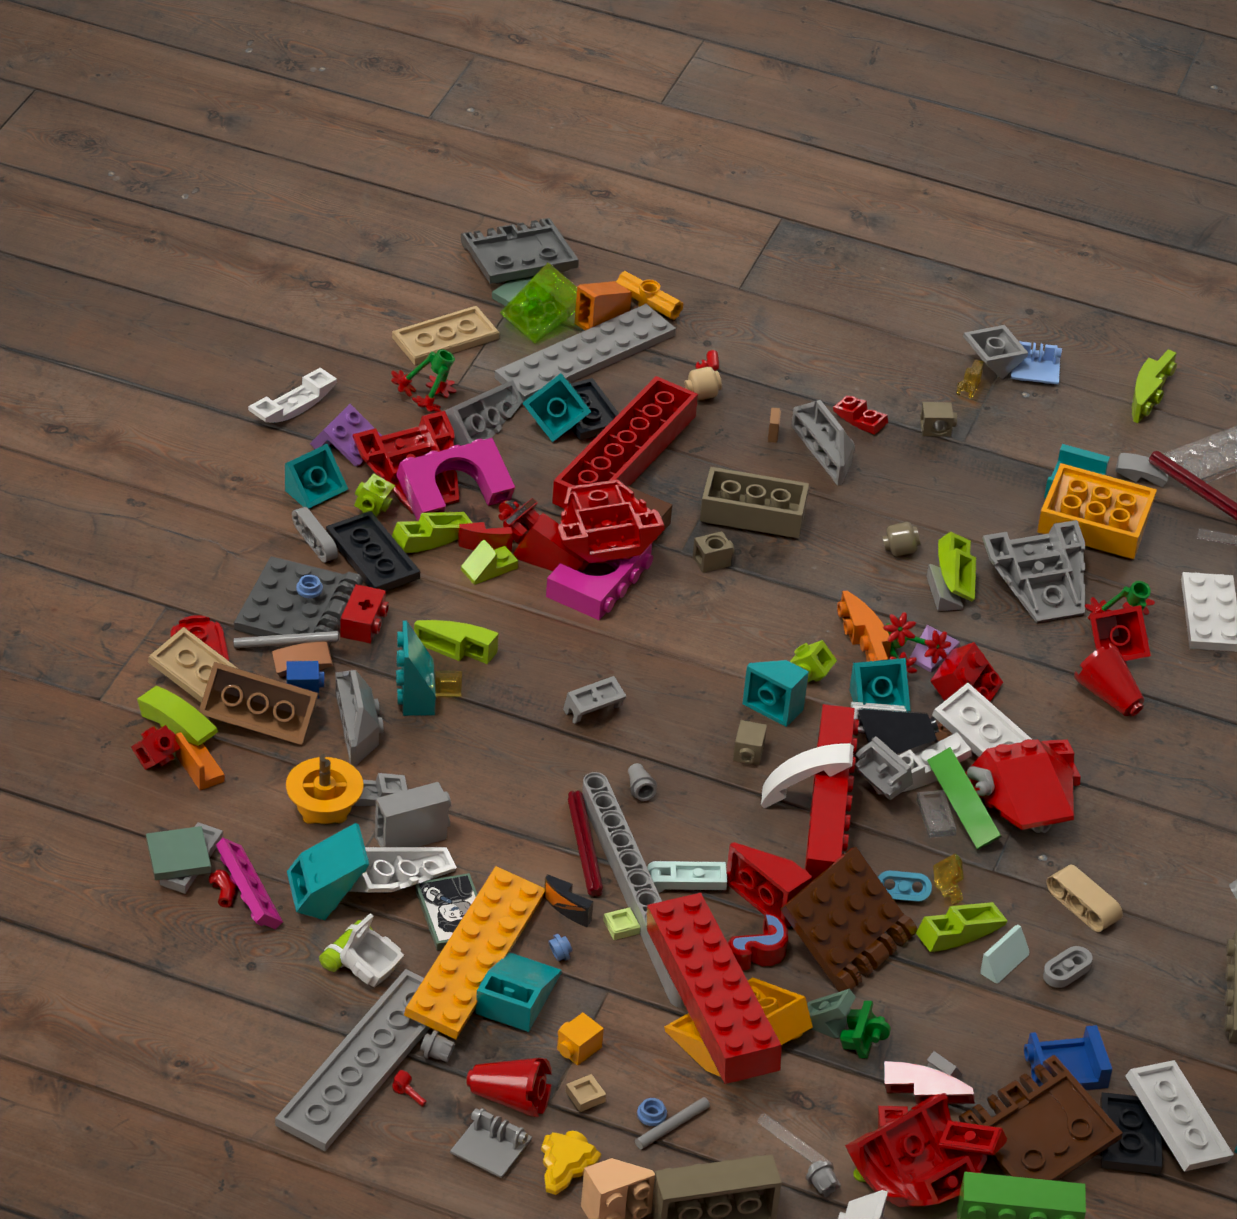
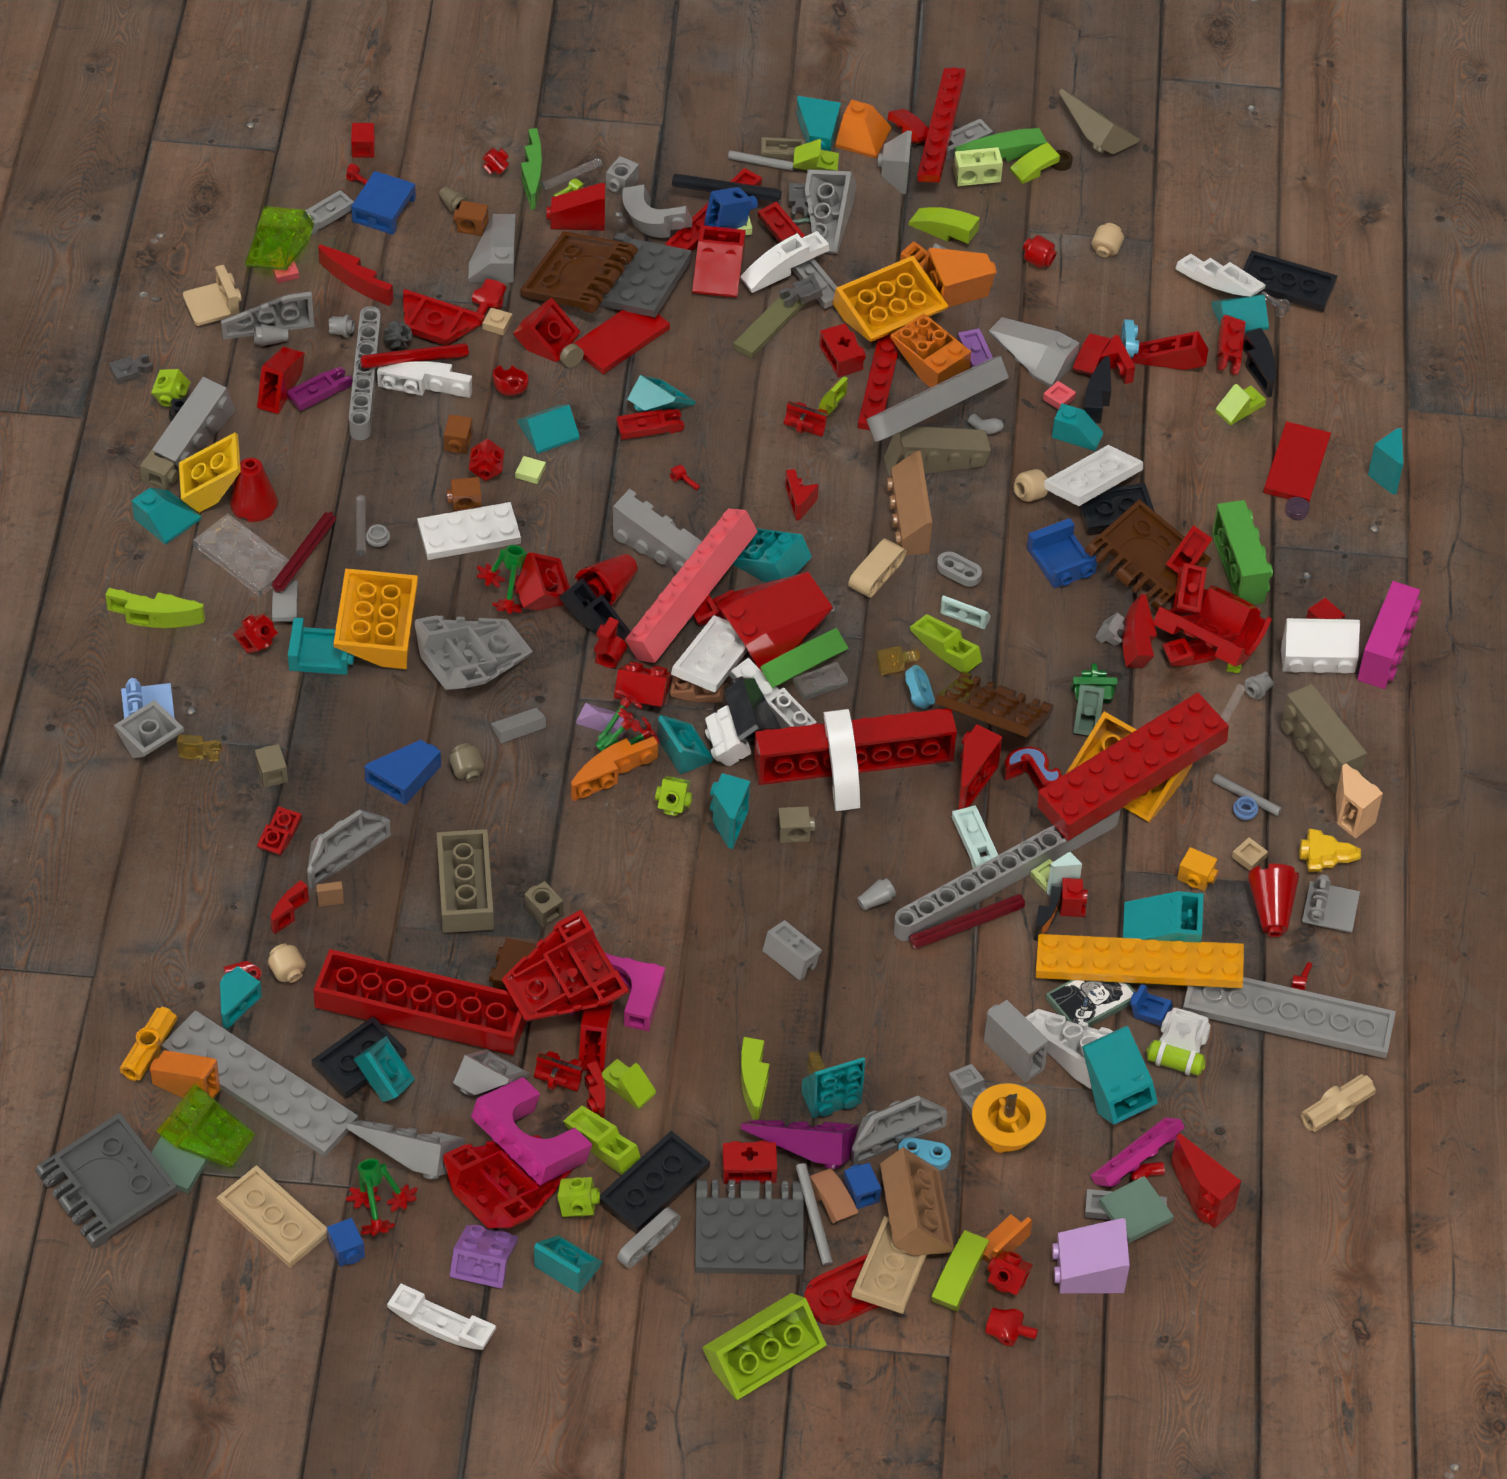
camera: 105 degrees left, 10 degrees up
medium blue plate [296,575,323,599] -> none
light grey hose [420,1030,455,1063] -> none
medium blue plate [548,933,573,962] -> none
light grey hinge [855,737,913,800] -> none
lime slope [938,532,976,602] -> none
light grey arm [967,766,995,796] -> none
none -> teal slope [220,966,262,1030]
none -> red brick [233,614,278,653]
none -> red slope [270,880,309,934]
none -> blue brick [327,1218,365,1266]
none -> blue slope [364,740,441,805]
none -> light grey plate [366,524,390,547]
none -> light grey slope [453,1049,530,1096]
none -> black slope [558,578,631,639]
none -> red plate [594,617,627,668]
none -> light grey wedge [613,489,702,573]
none -> coral brick [625,508,758,663]
none -> lime slope [702,1293,826,1400]
none -> teal slope [732,528,812,583]
none -> magenta wedge [741,1119,858,1168]
none -> red slope [785,469,819,521]
none -> medium nougat slope [886,451,932,555]
none -> medium azure plate [898,1137,951,1171]
none -> red piece [985,1307,1038,1346]
none -> tan head [1014,469,1048,502]
none -> light aqua slope [1047,852,1082,896]
none -> lavender slope [1052,1218,1130,1294]
none -> red brick [1060,878,1088,917]
none -> blue bracket [1130,984,1173,1026]
none -> red slope [1166,525,1213,573]
none -> red slope [1171,1133,1241,1229]
none -> tan piece [1300,1074,1376,1132]

